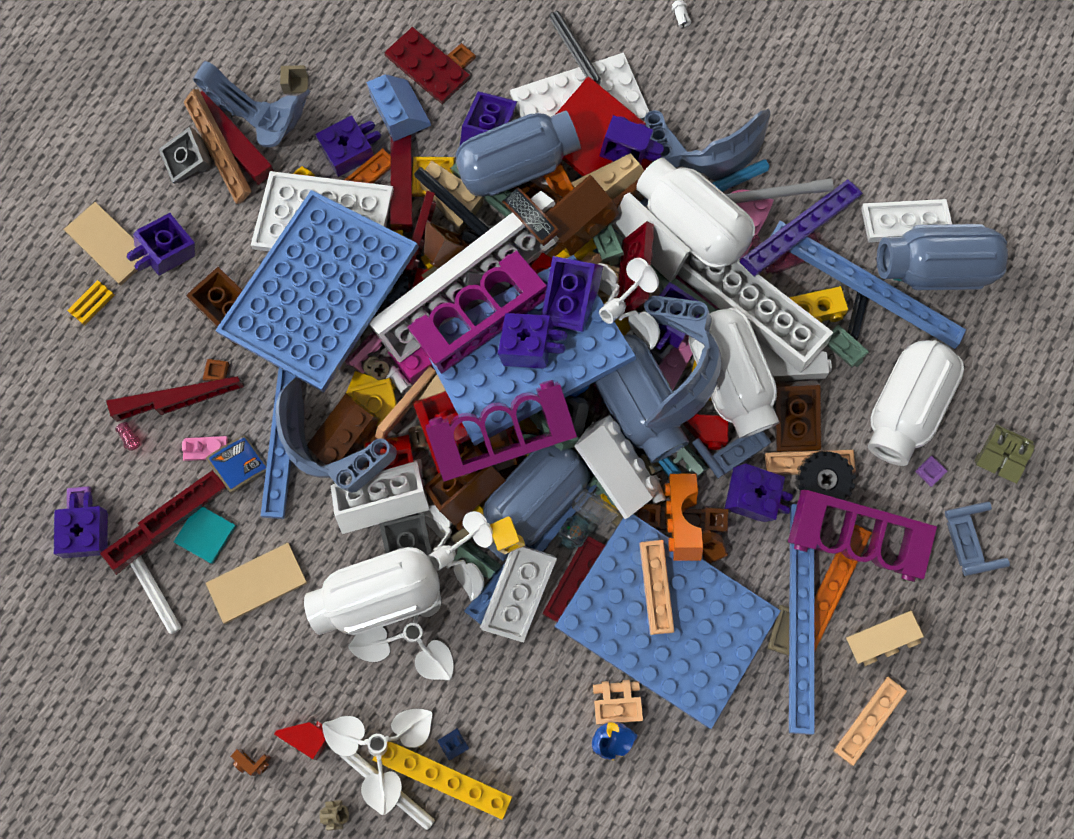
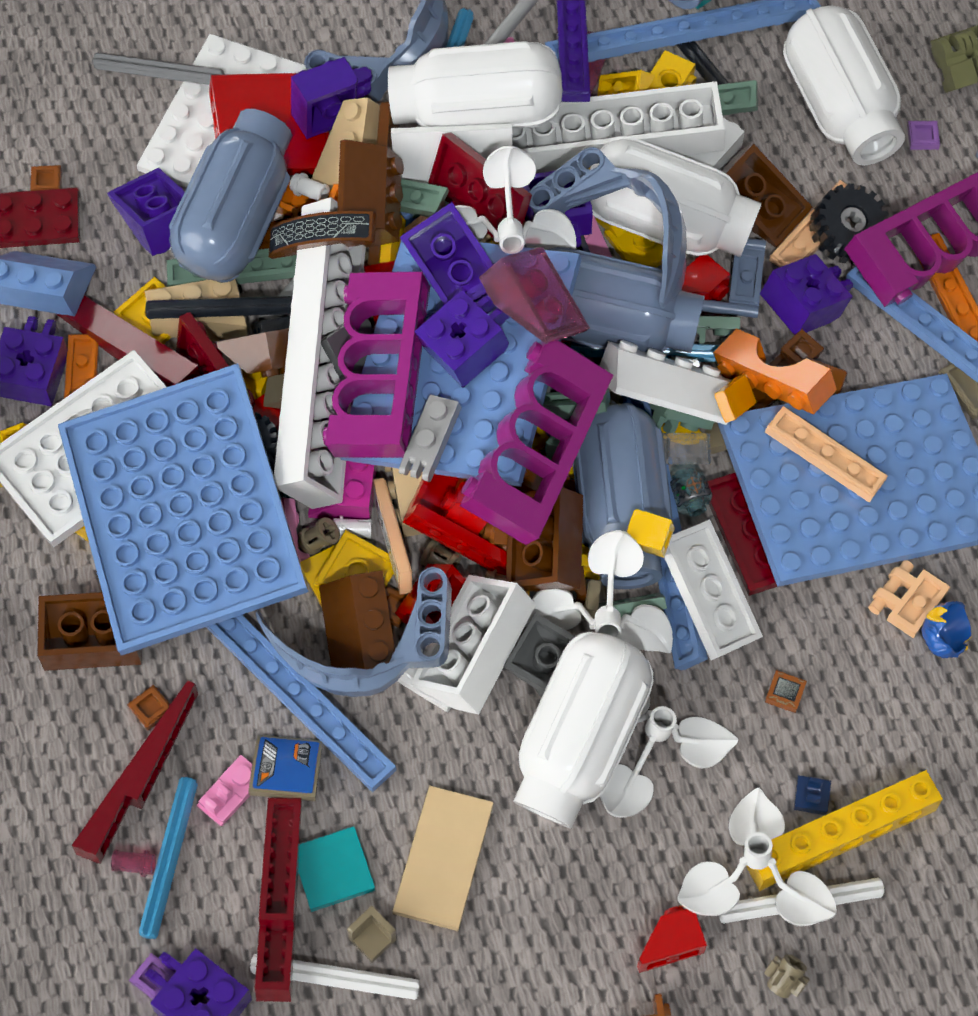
camera: 50 degrees left, 10 degrees down
none -> dark azure axle [139,777,198,939]
none -> white pin [289,173,330,201]
none -> dark tan panel [347,906,397,963]
none -> light grey hinge [399,394,462,482]
none -> clear pink slope [479,247,590,344]
none -> yellow slope [597,70,655,96]
none -> light orange tile [714,374,757,423]
none -> tile [765,670,807,713]

